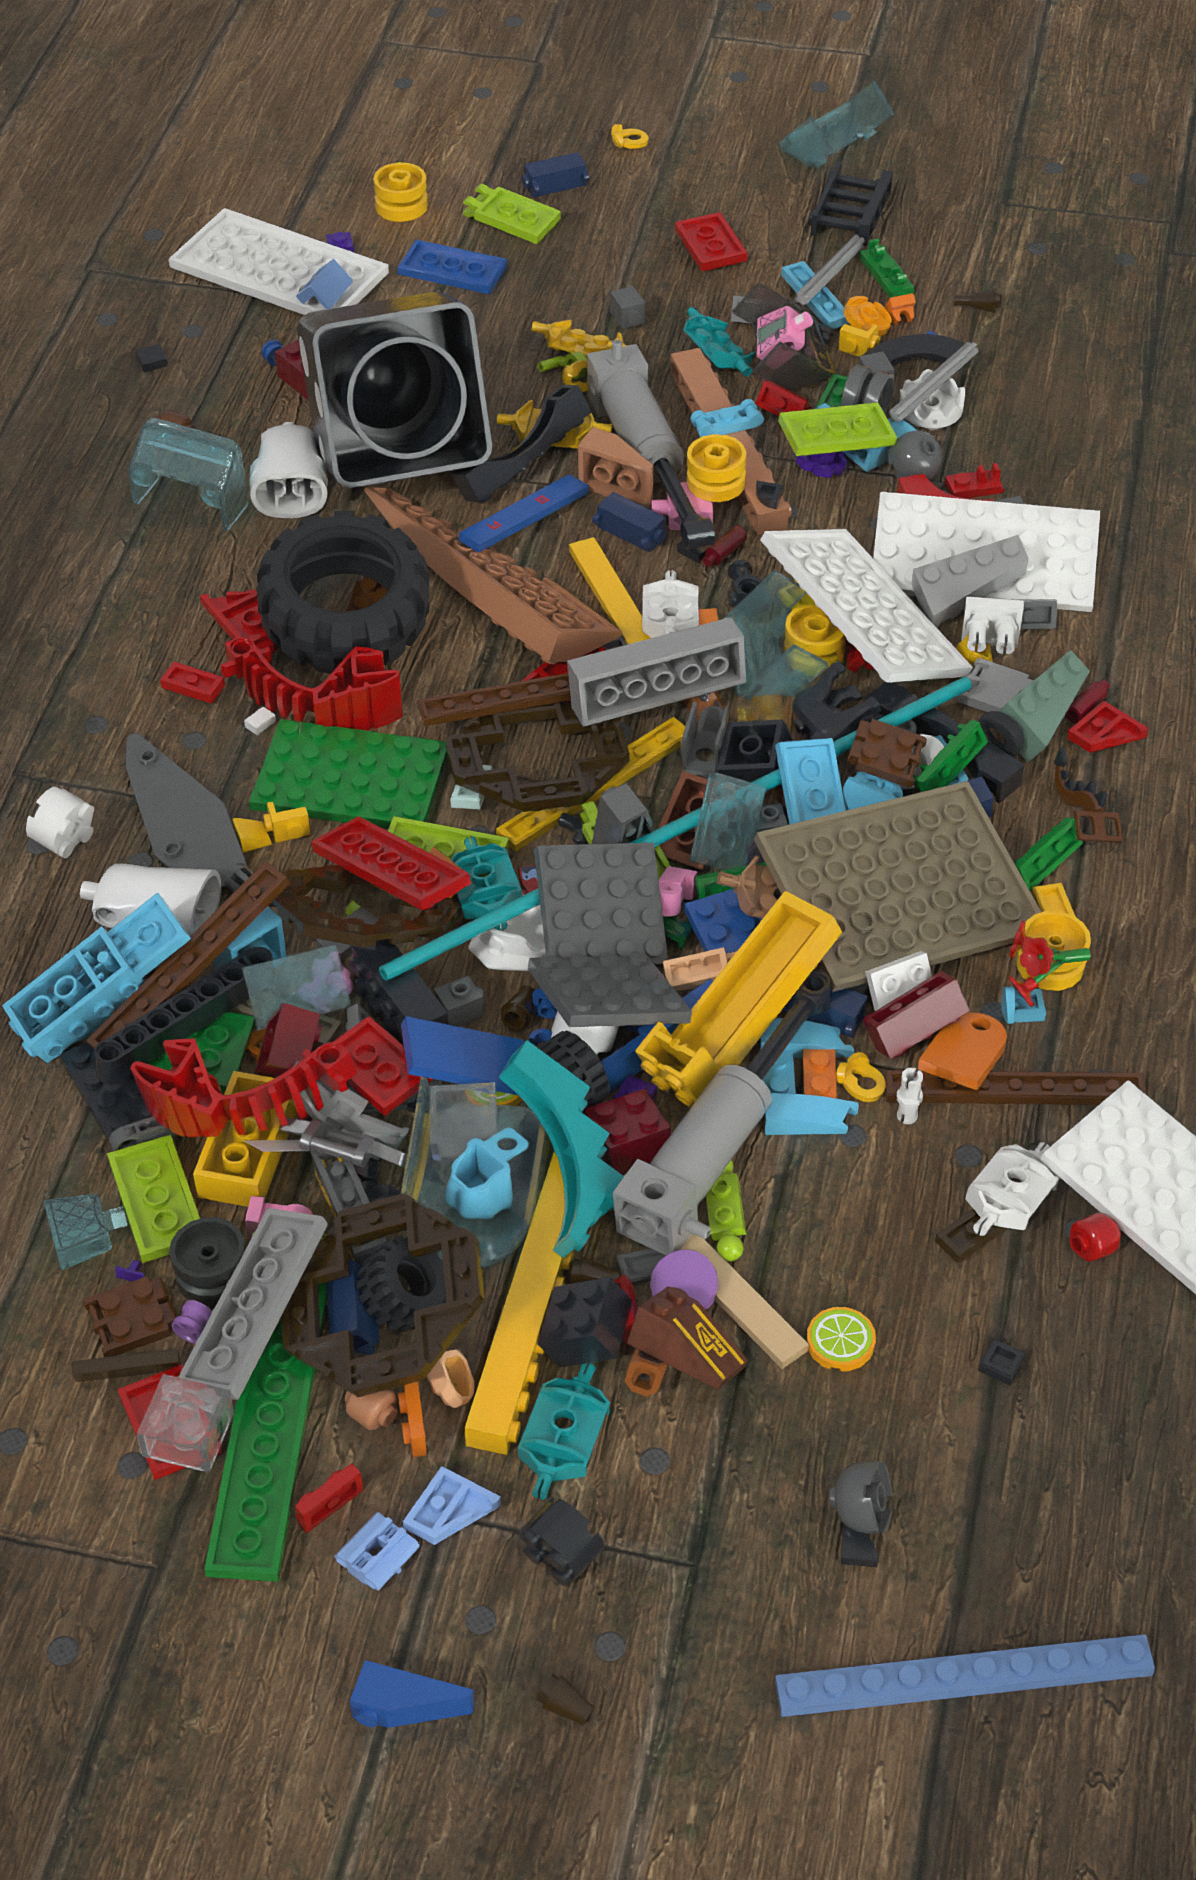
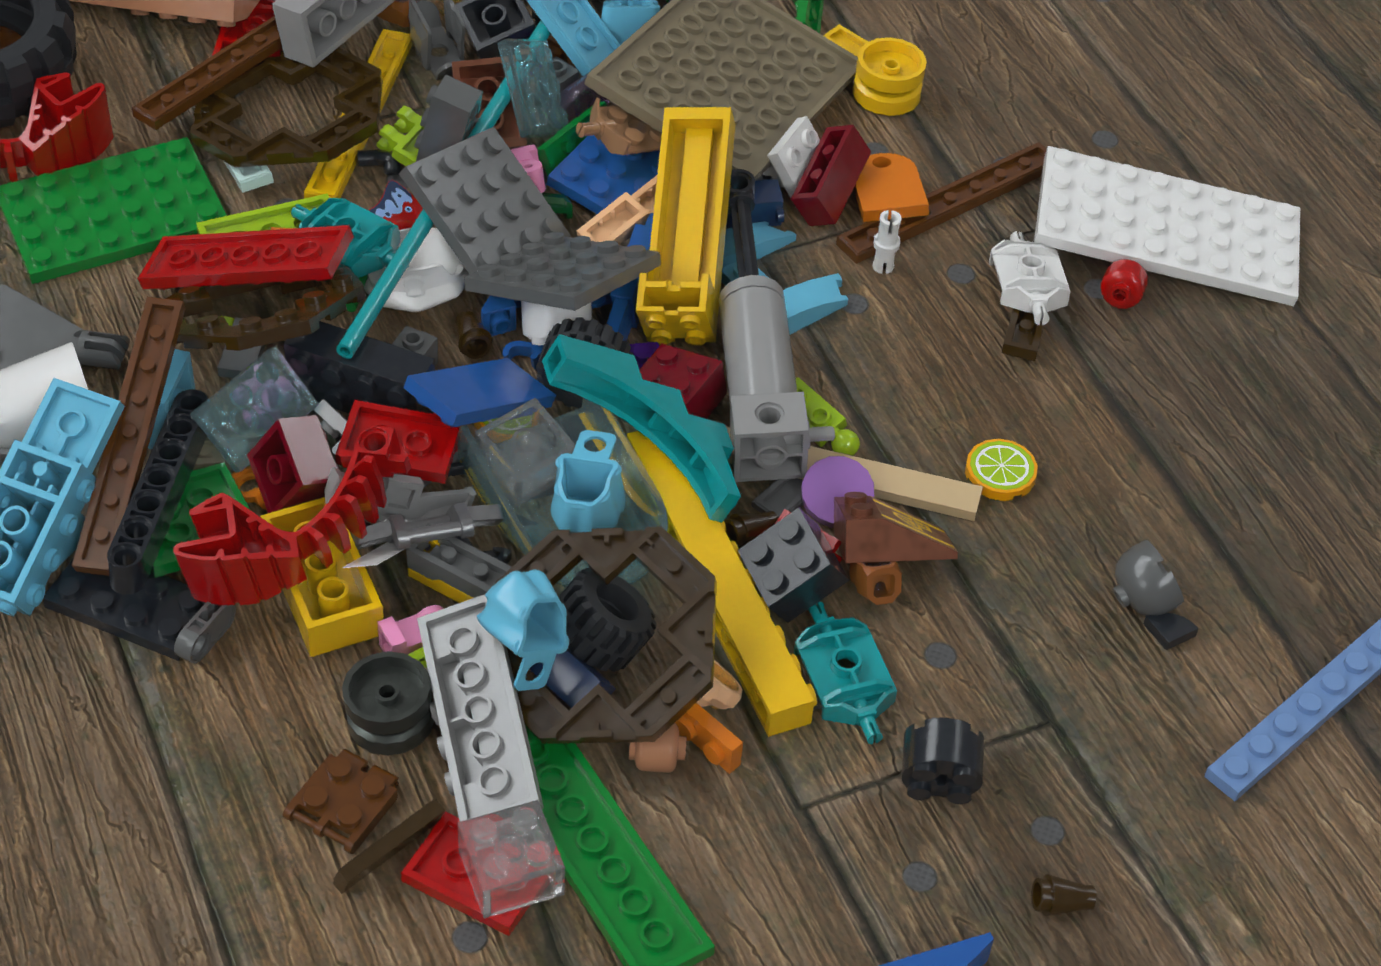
camera: 40 degrees left, 0 degrees up
clear light blue torso [44,1194,128,1270] -> none
lime plate [107,1135,200,1263] -> none
dark purple piece [115,1260,145,1281] -> none
medium lavender wheel [171,1300,212,1343] -> none
yellow slope [232,818,272,853] -> none
yellow bracket [263,801,310,843] -> none
red plate [295,1463,363,1534] -> none
light blue piece [334,1512,420,1591] -> none
light blue wing [403,1466,501,1545] -> none
orange plate [802,1049,837,1099] -> none
yellow piece [836,1052,886,1102] -> none
black tile [978,1339,1026,1385] -> none
medium azure tile [1001,986,1046,1024] -> none
red plant [1008,921,1091,1007] -> none
none -> medium azure piece [477,569,569,691]

